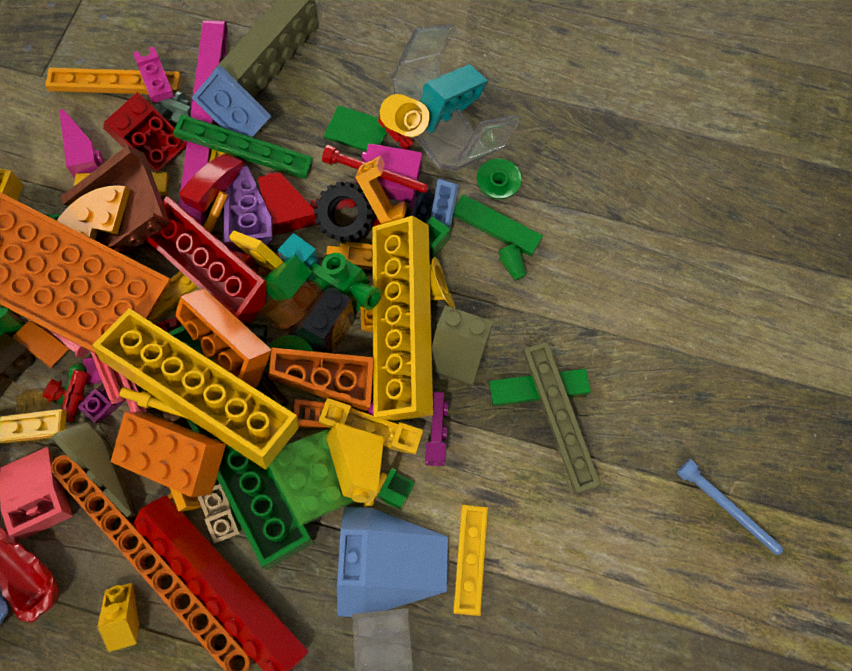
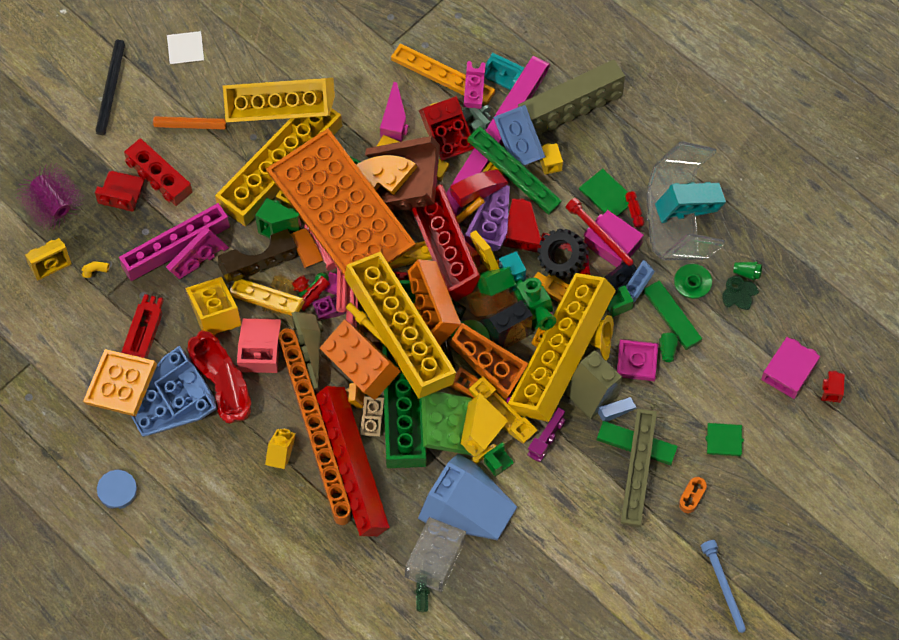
camera: 30 degrees right, 5 degrees down
light orange panel [355,156,406,224] -> none
yellow piece [380,94,430,137] -> none
yellow tile [453,505,488,616] -> none
none -> teal hinge [484,53,524,90]
none -> yellow brick [540,143,563,175]
none -> medium blue piece [598,397,636,422]
none -> dark pink tile [617,339,658,381]
none -> orange beam [679,477,707,513]
none -> green piece [705,423,744,456]
none -> clear green plate [722,276,759,310]
none -> green cone [733,262,762,281]
none -> dark pink brick [761,337,820,399]
none -> red brick [821,371,845,403]

